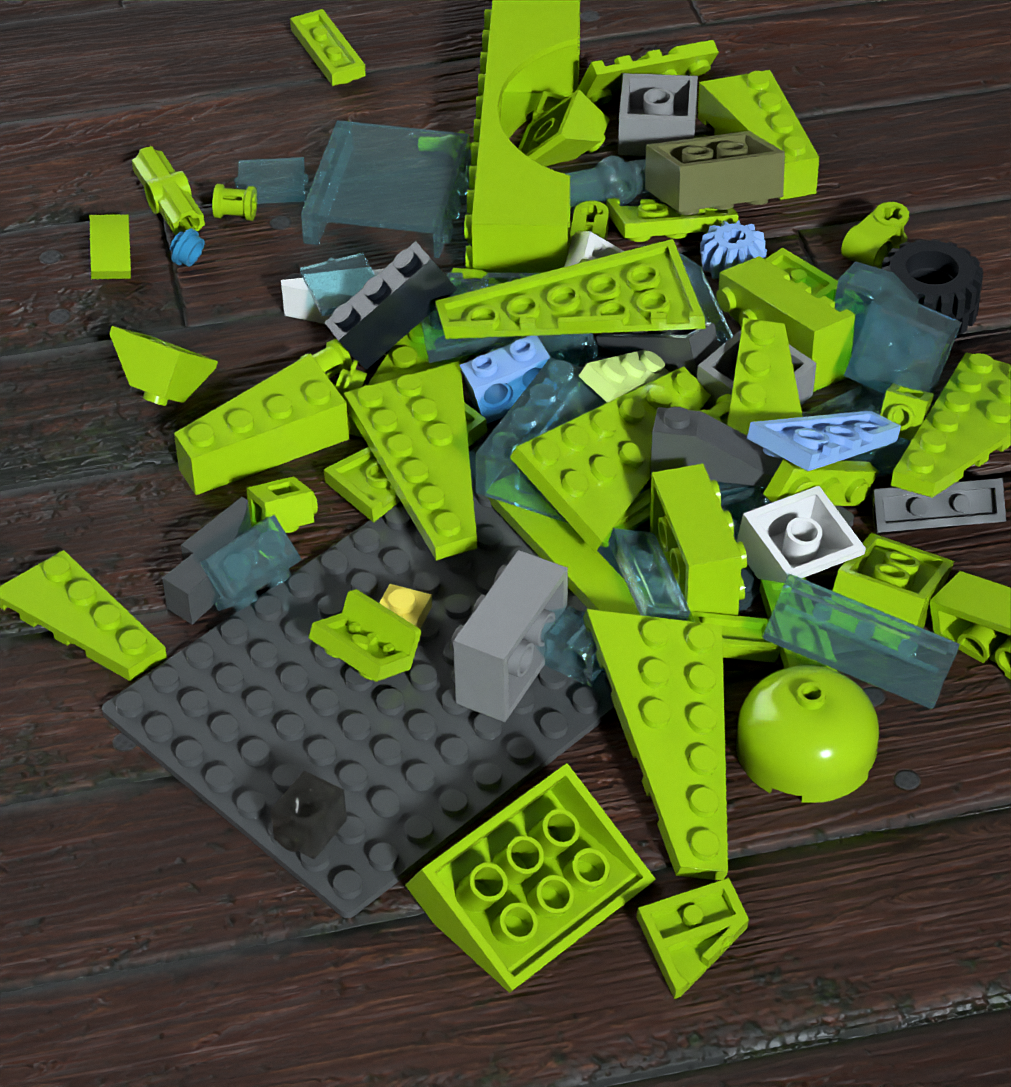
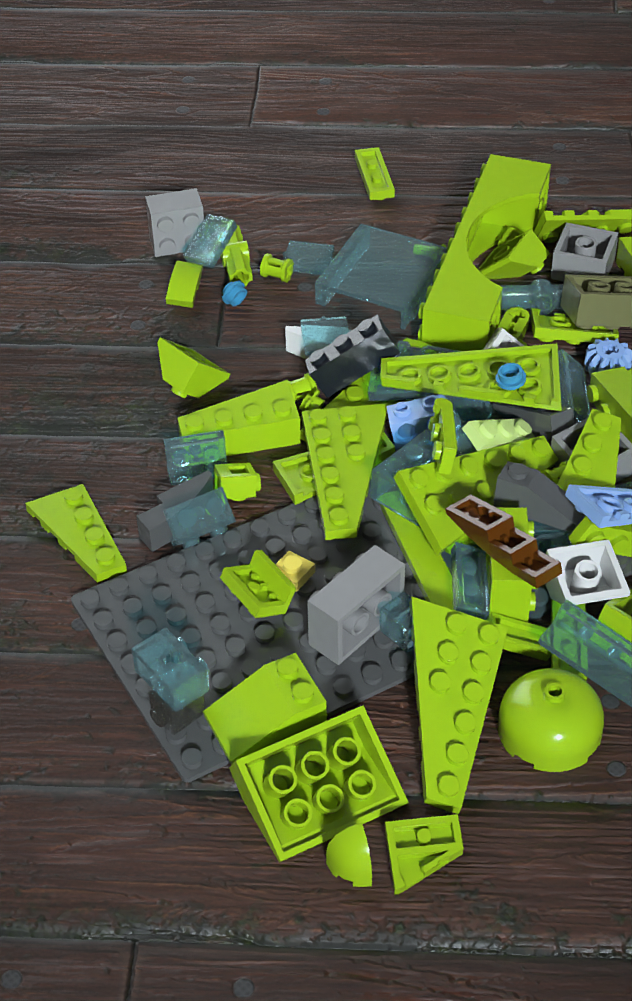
camera: 15 degrees right, 0 degrees up
none -> clear light blue brick [132,628,210,712]
none -> light grey brick [145,188,206,257]
none -> clear light blue bracket [163,430,228,485]
none -> clear light blue bracket [183,214,237,268]
none -> lime slope [203,653,327,765]
none -> lime brick [326,822,372,887]
none -> lime plate [428,398,457,475]
none -> reddish brown slope [445,494,562,589]
none -> dark azure plate [496,363,526,391]

